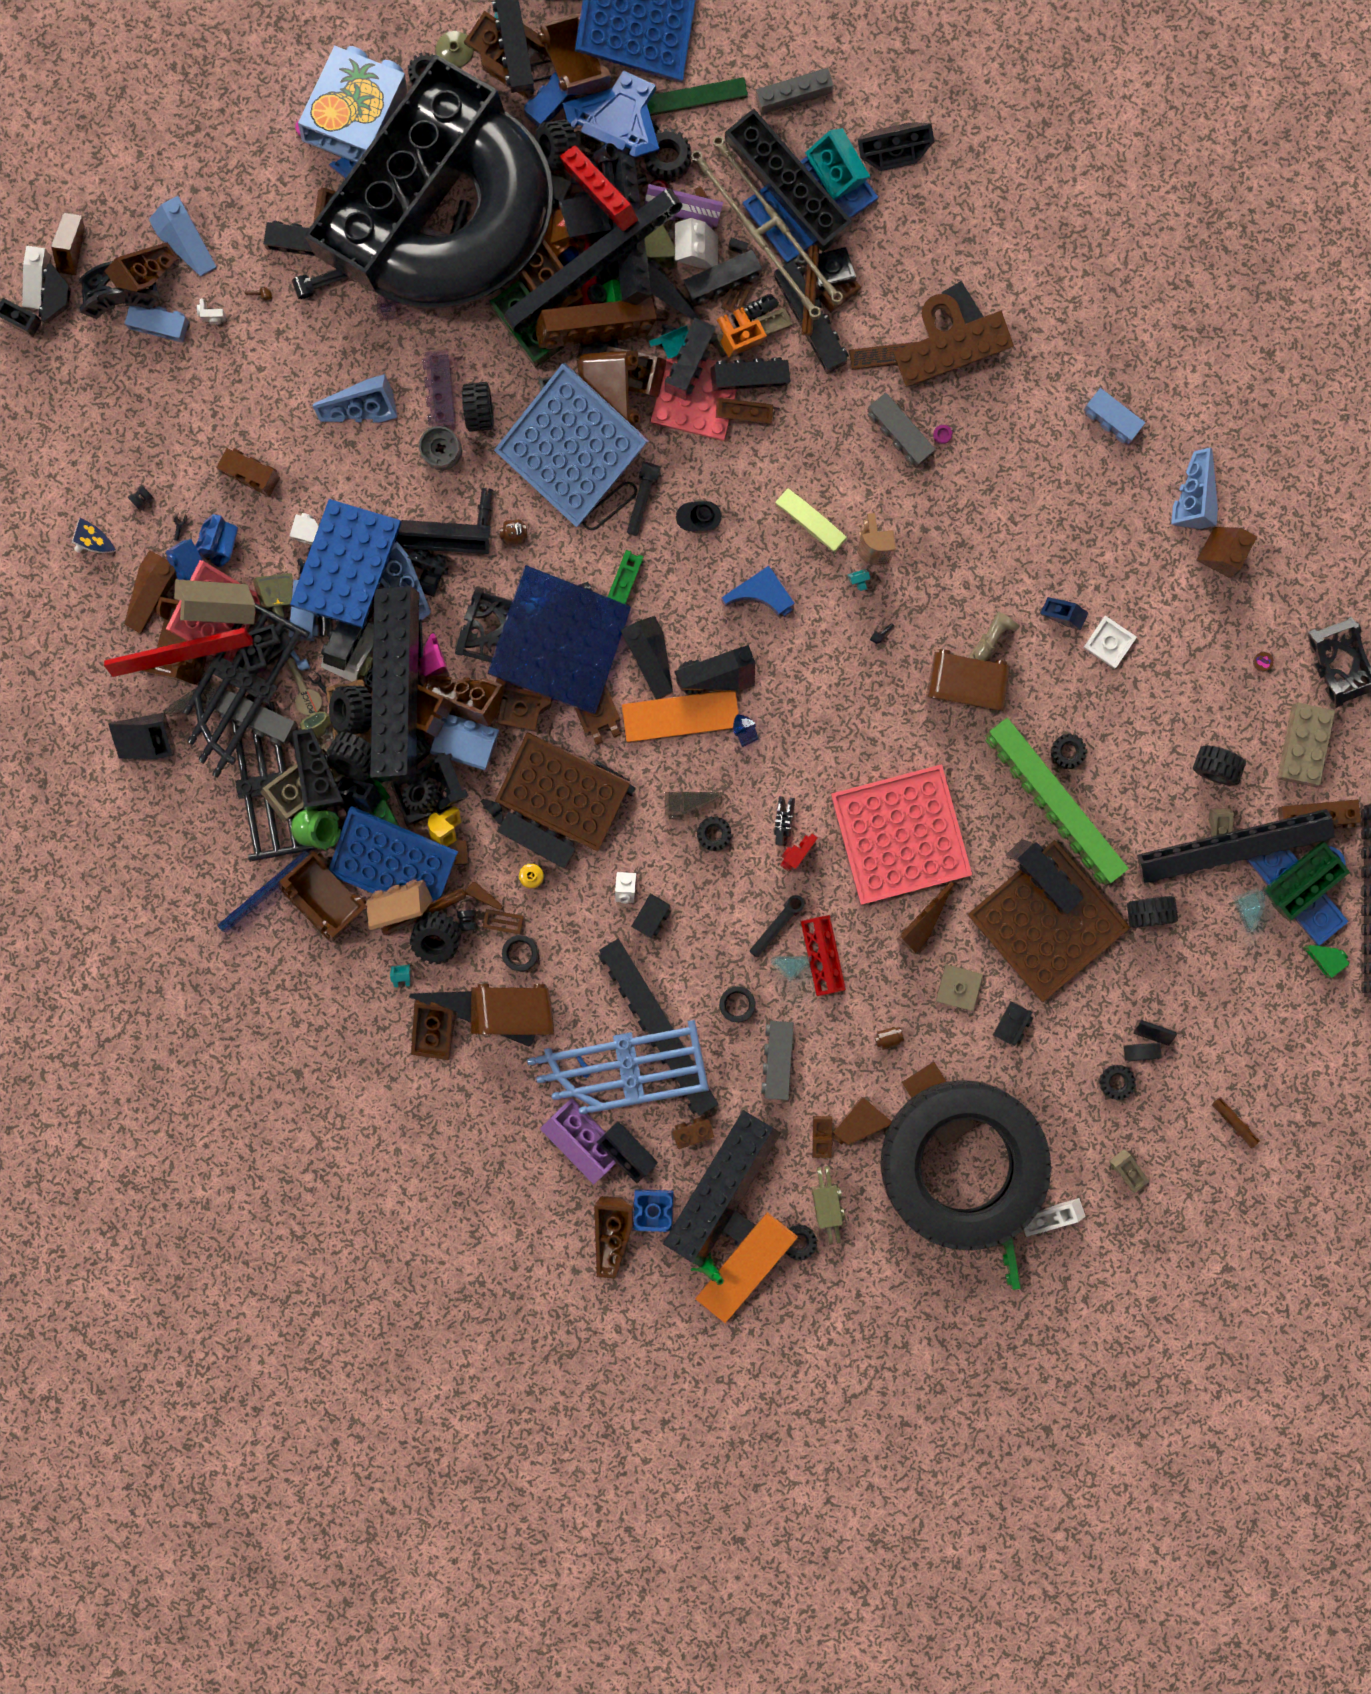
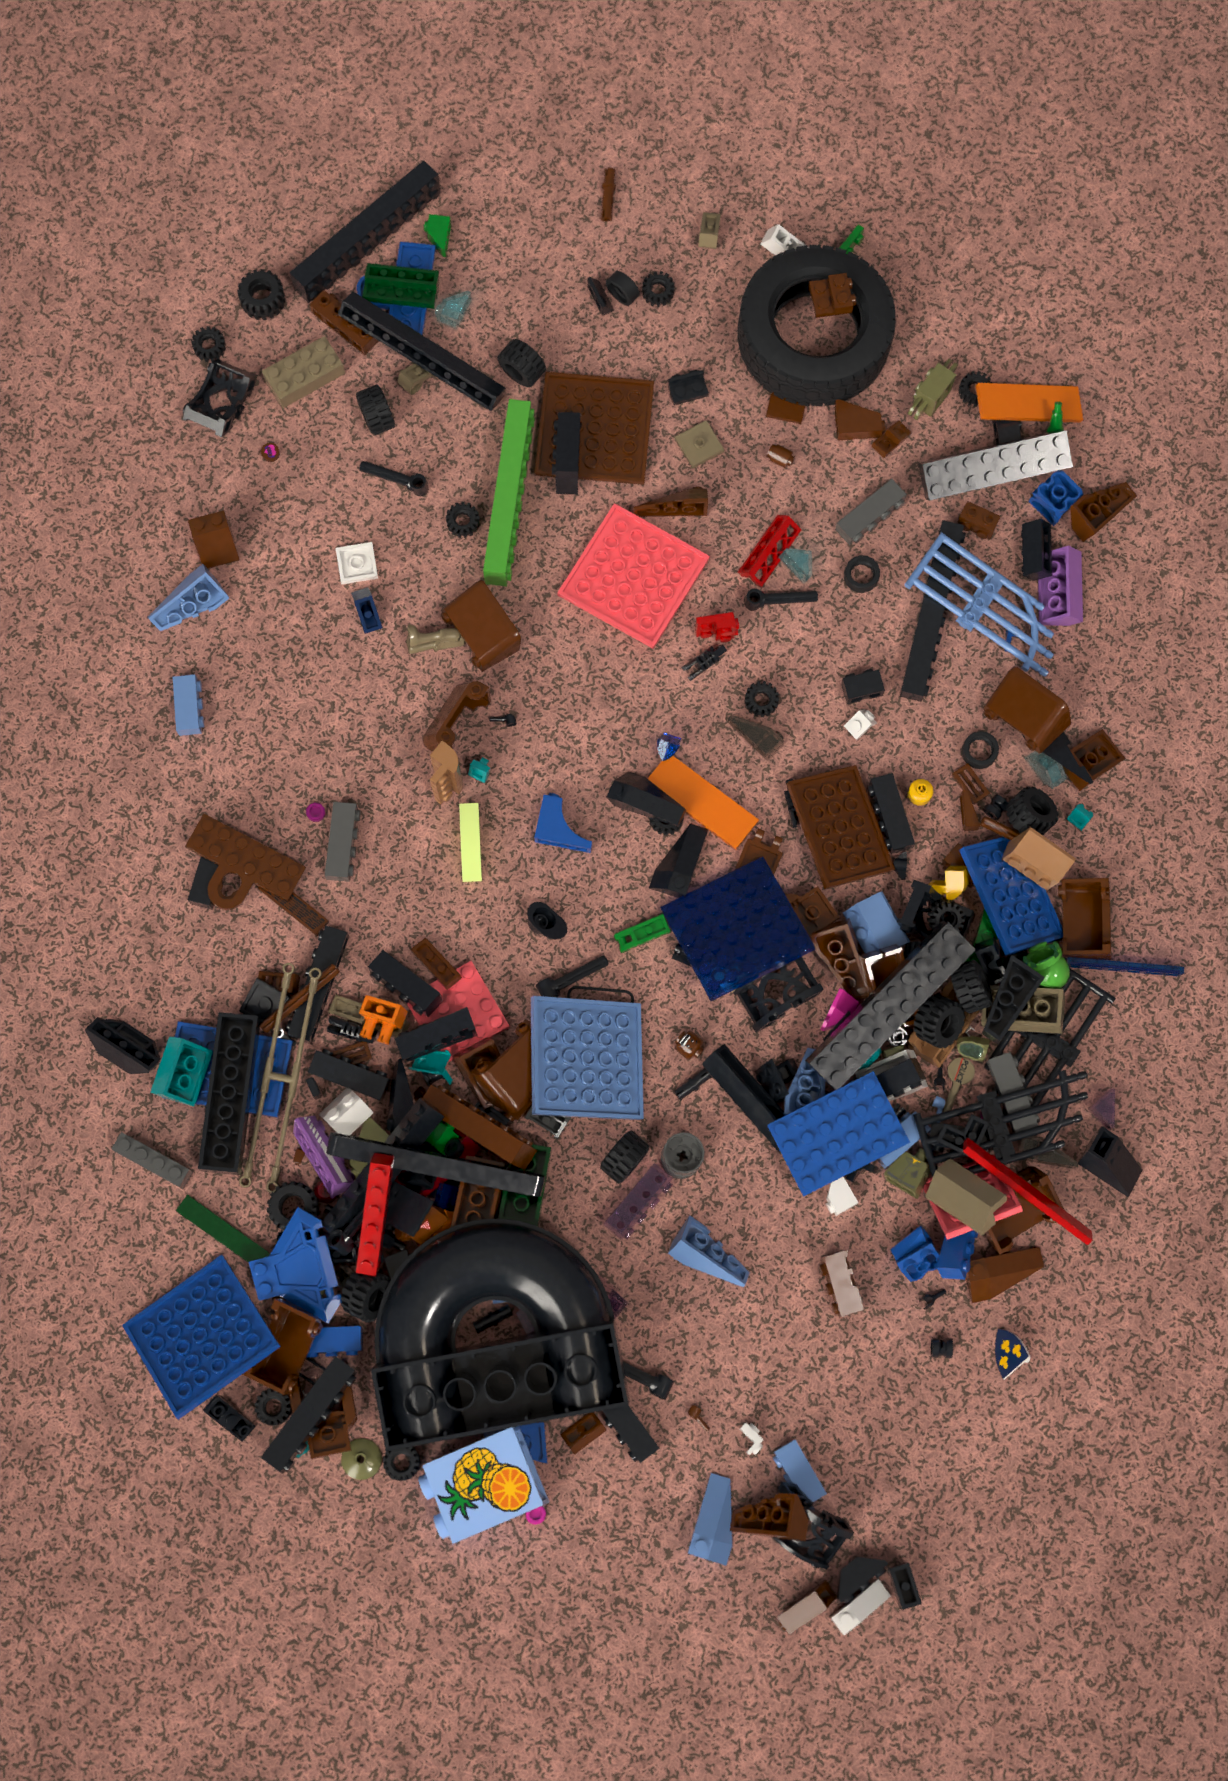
camera: 135 degrees left, 10 degrees down
none -> black tyre [254,1388,292,1426]
none -> black axle [359,461,429,496]
none -> reddish brown windscreen [423,681,491,752]
none -> reddish brown plate [809,273,856,318]
none -> clear light blue slope [1025,751,1067,789]
none -> slope [1088,1088,1115,1130]

